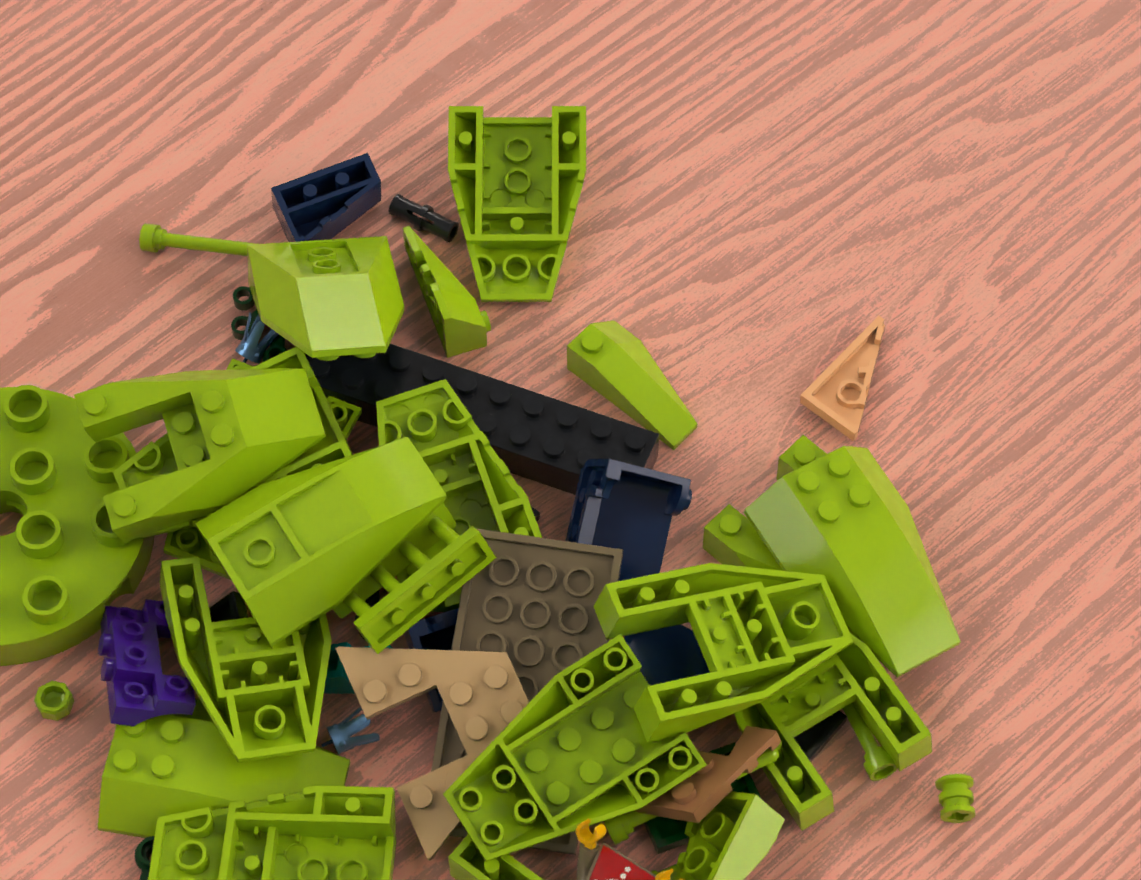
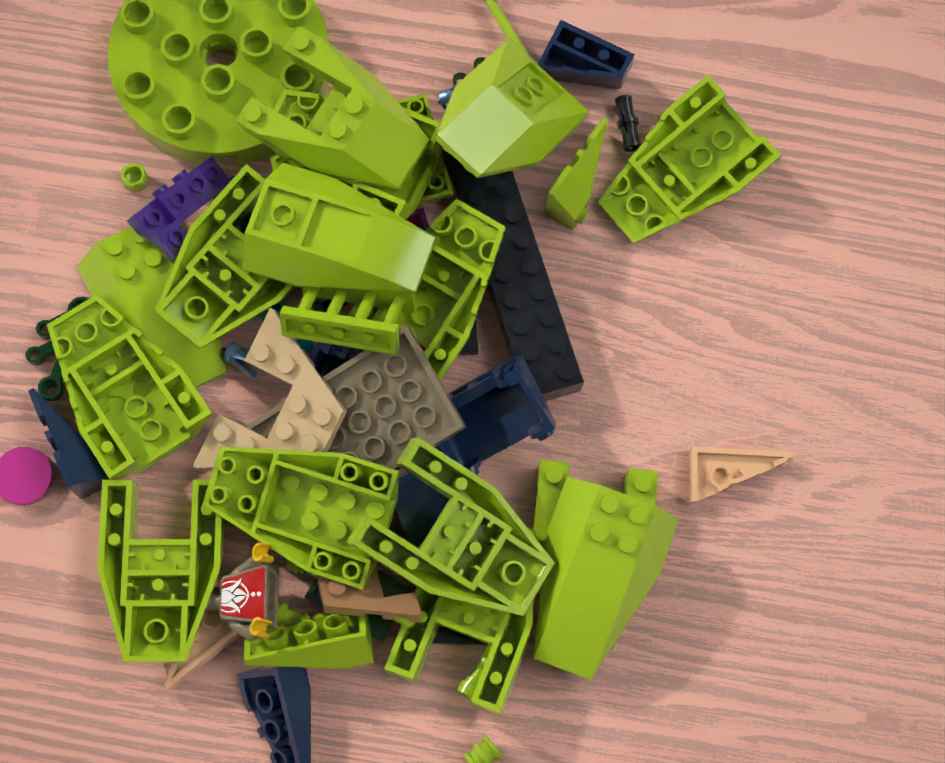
camera: 45 degrees right, 15 degrees up
lime wedge [567,320,698,450] -> none

